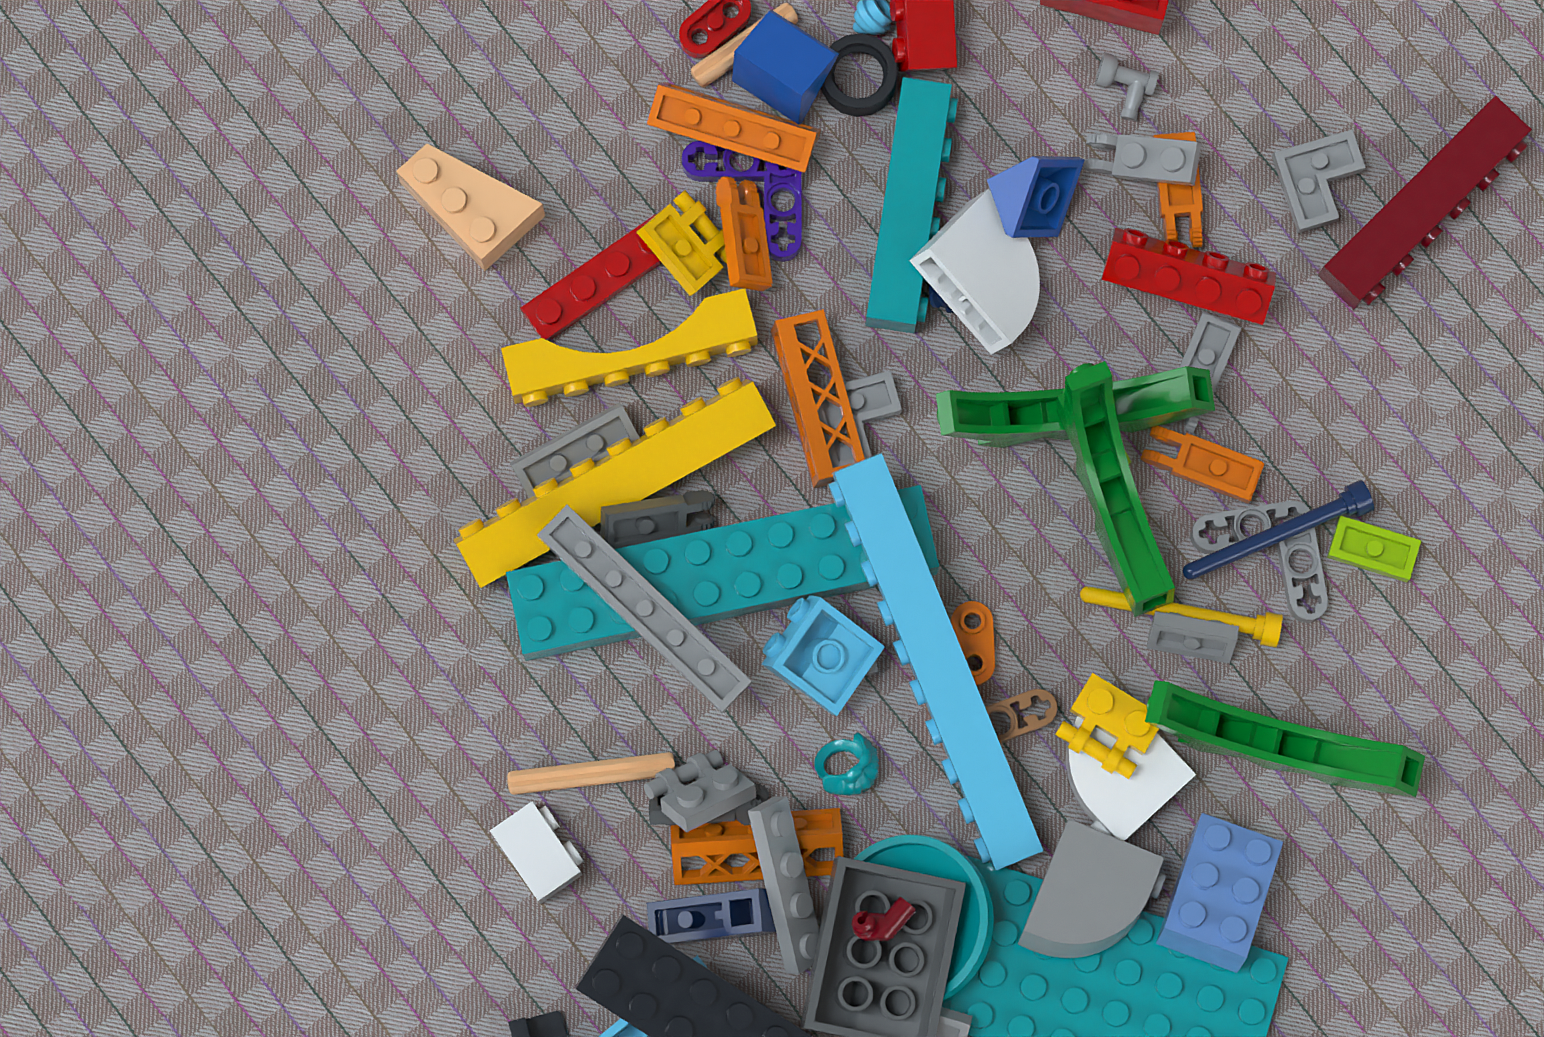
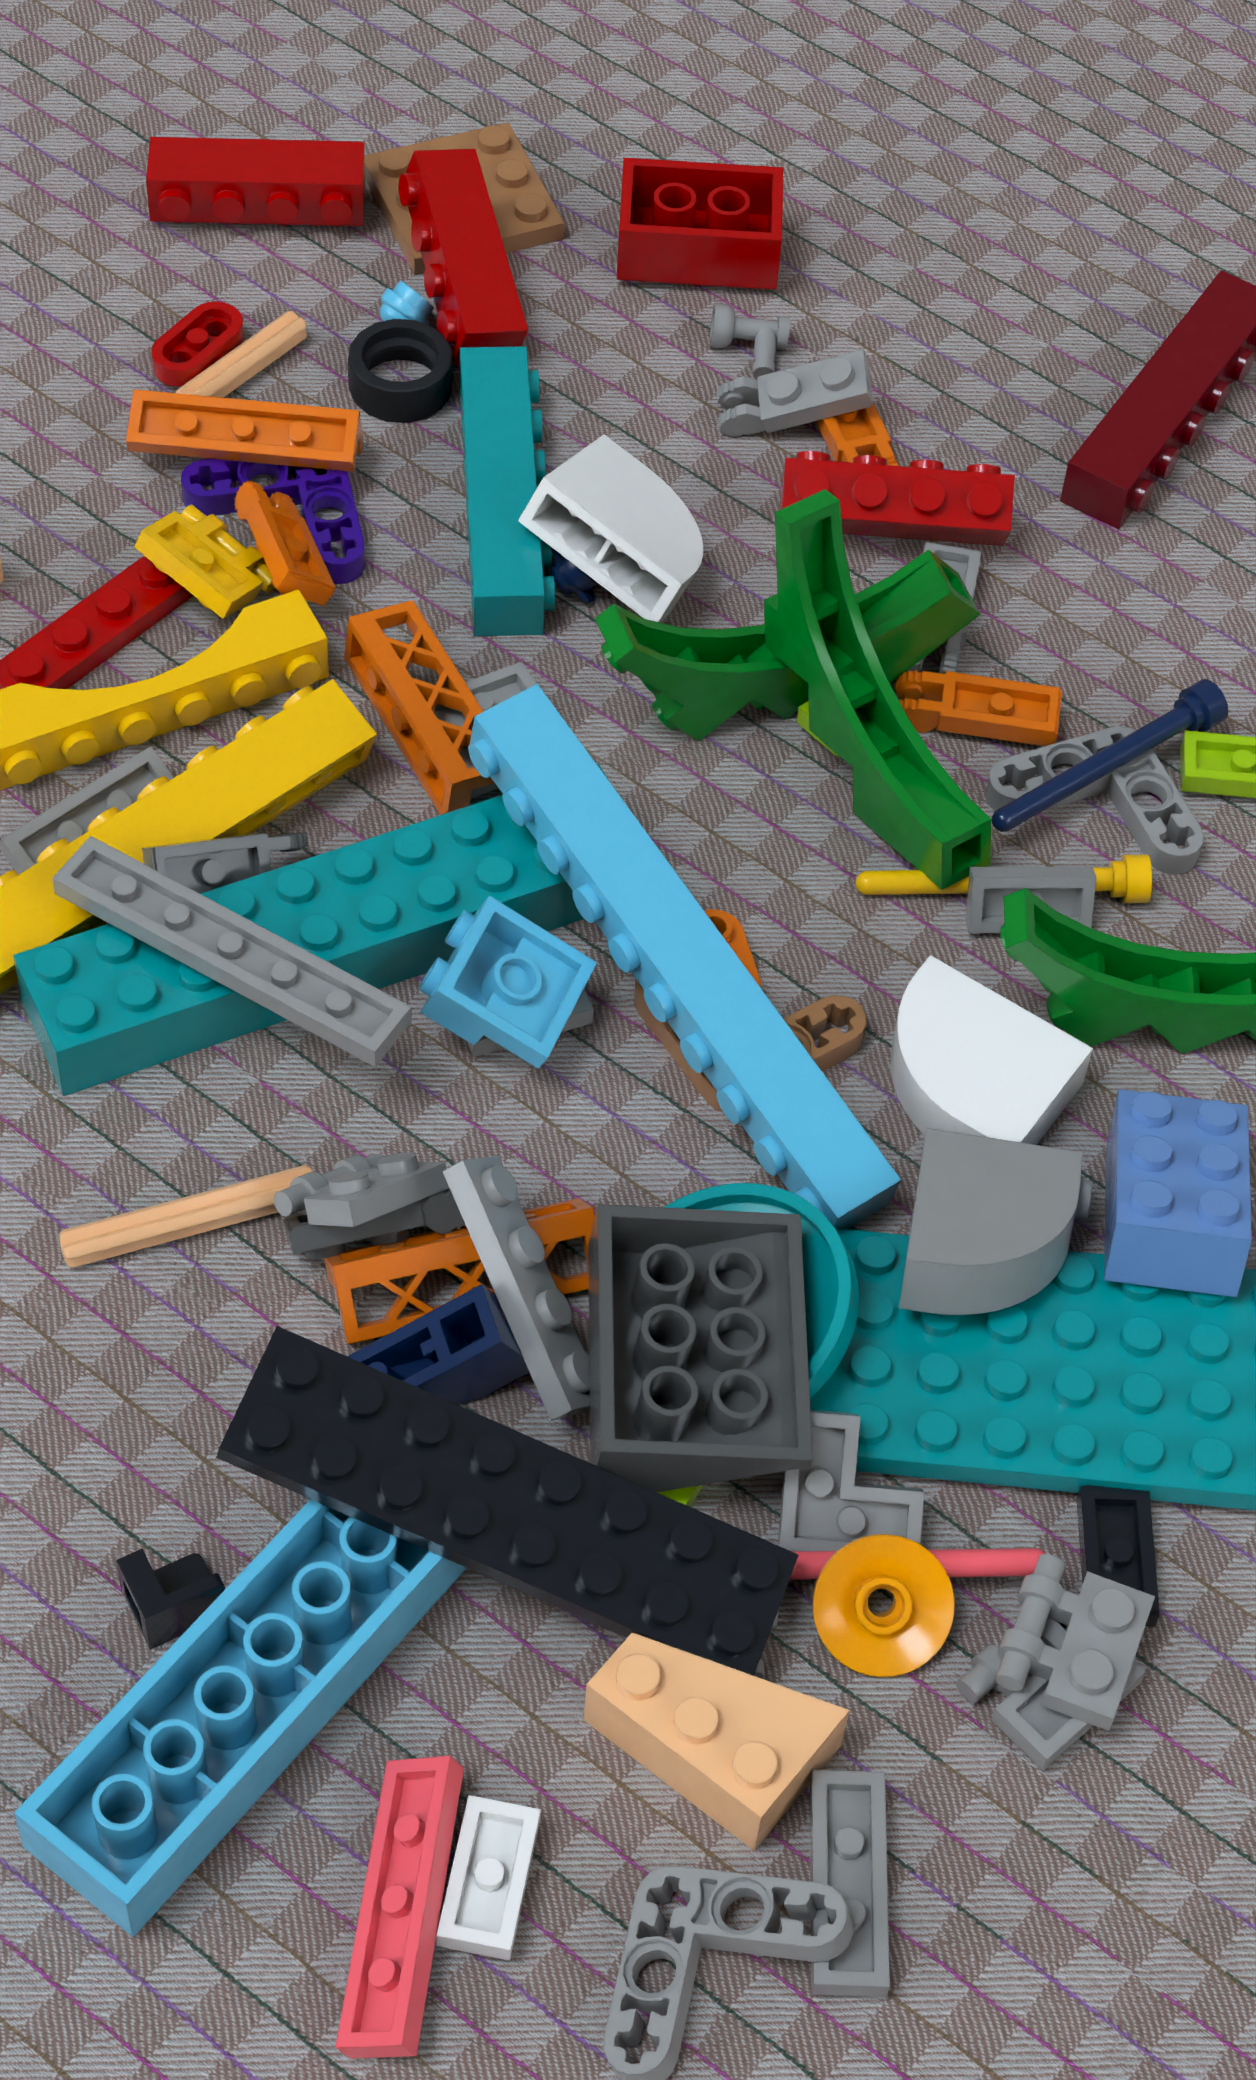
camera: 15 degrees left, 25 degrees down
white brick [490,802,584,904] -> none
blue slope [732,10,839,125] -> none
teal piece [814,732,880,796] -> none
dark red arm [851,897,916,941] -> none
blue slope [987,156,1085,238] -> none
yellow plate [1055,673,1159,779] -> none
light grey plate [1272,129,1366,233] -> none

